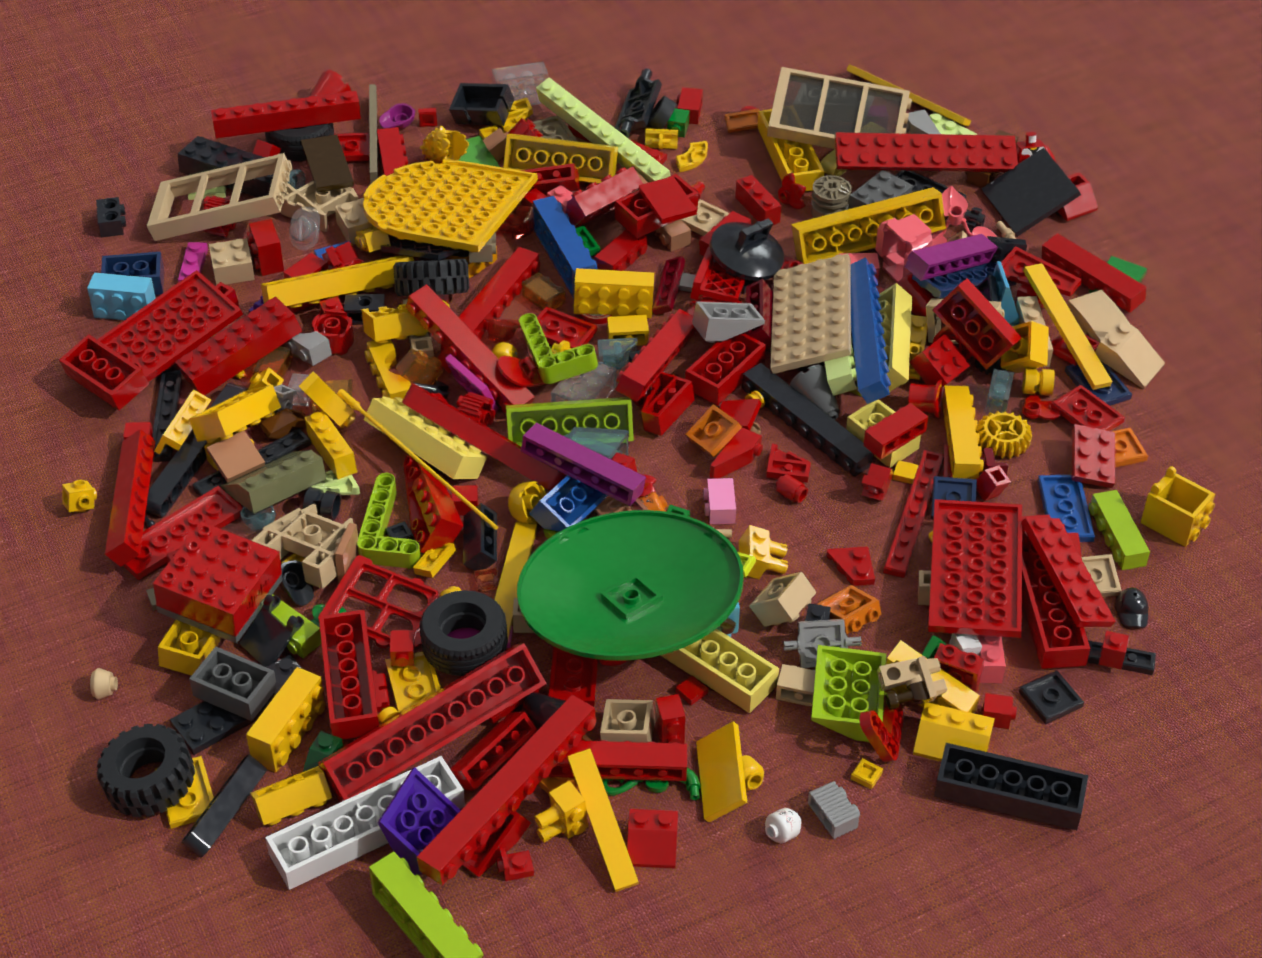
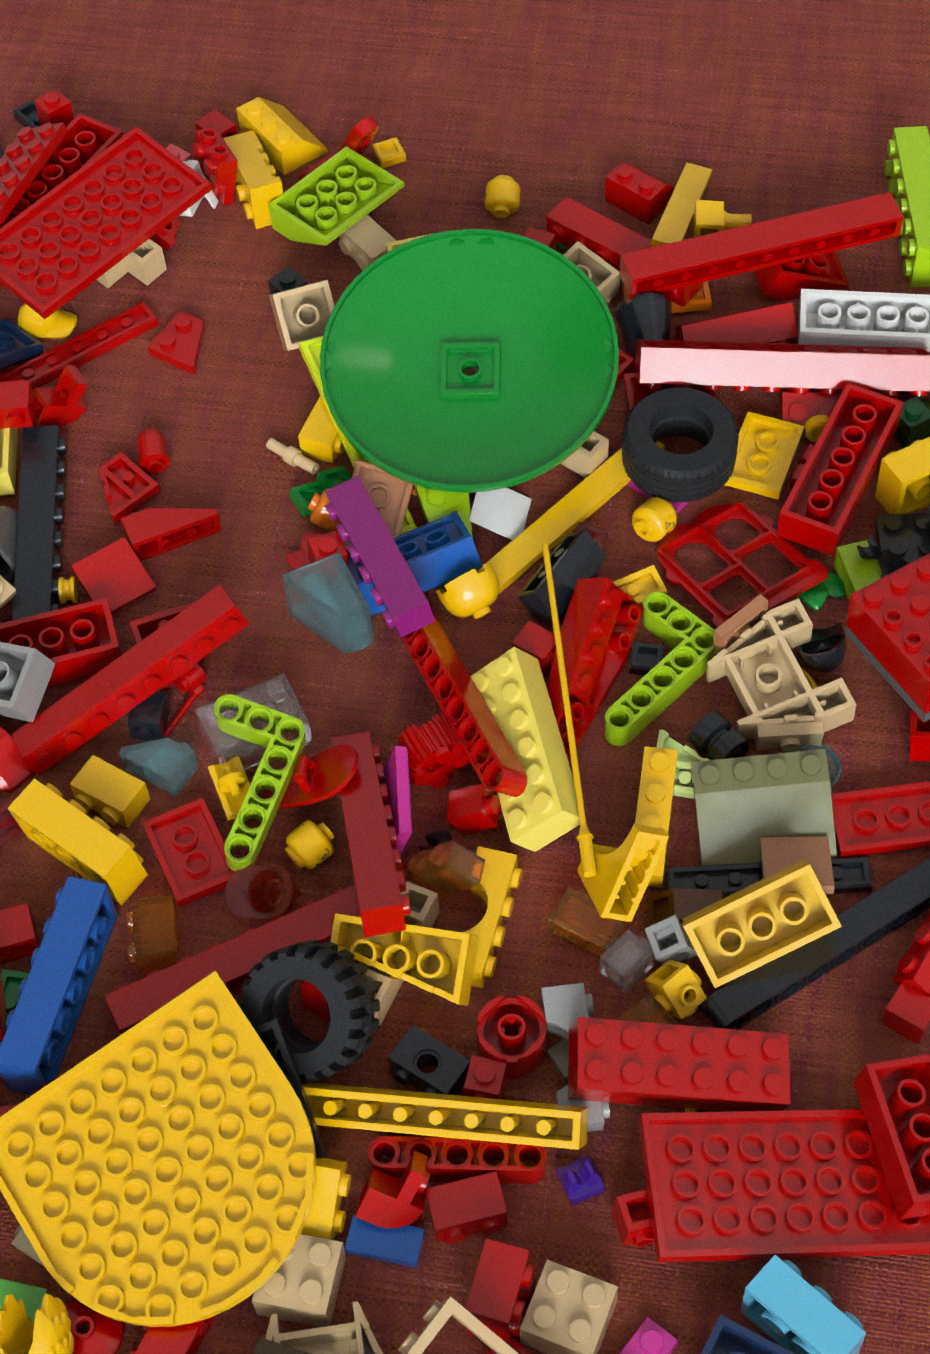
camera: 140 degrees left, 10 degrees up
black tile [152,370,183,462] -> none
yellow fence [154,389,211,454] -> none
clear piece [289,206,320,250] -> none
dark purple slope [377,767,461,875] -> none
red brick [390,630,415,667] -> none
lime brick [506,397,634,446] -> none
orange plate [685,404,742,457] -> none
yellow tile [696,722,747,822] -> none
bright pink brick [703,478,736,524] -> none
yellow brick [739,525,788,579] -> none
white head [765,808,801,844] -> none
light grey plate [783,619,861,668] -> none
light grey brick [808,781,860,839] -> none
orange plate [817,585,882,634] -> none
tan hips [877,656,947,710] -> none
green tile [922,635,947,659] -> none
black brick [934,743,1088,831] -> none
black tile [1019,671,1084,724] -> none

